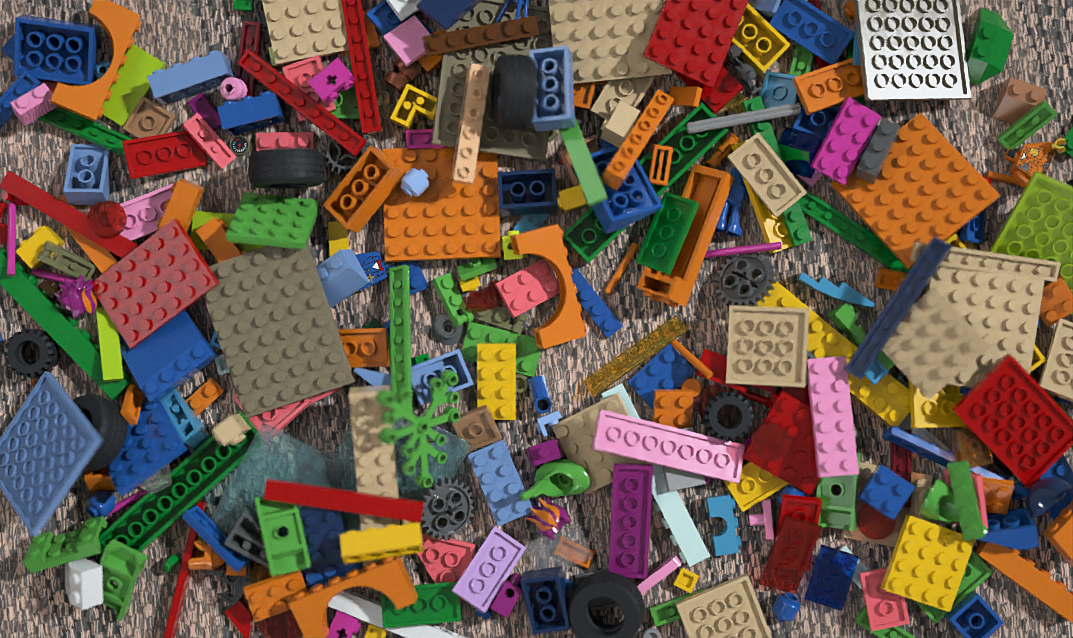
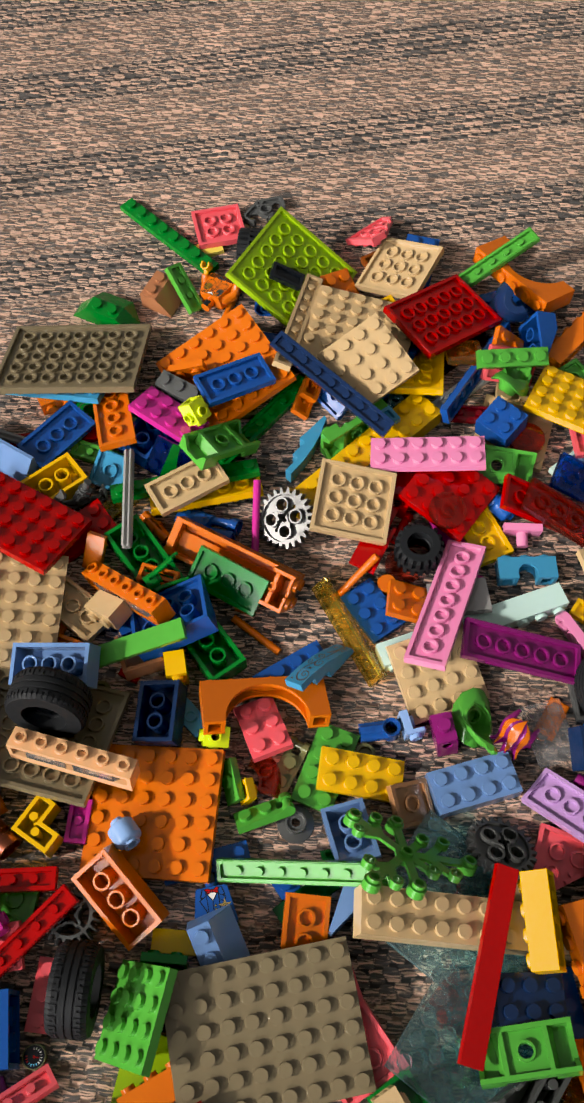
camera: 85 degrees left, 25 degrees down
none -> green plate [140,950,189,971]
none -> green plant [142,552,190,592]
none -> orange plate [168,359,208,380]
none -> neon yellow brick [178,395,212,426]
none -> bright green piece [179,419,261,471]
none -> blue plate [193,352,276,408]
none -> black tile [269,261,305,291]
none -> dark azure slope [285,644,354,692]

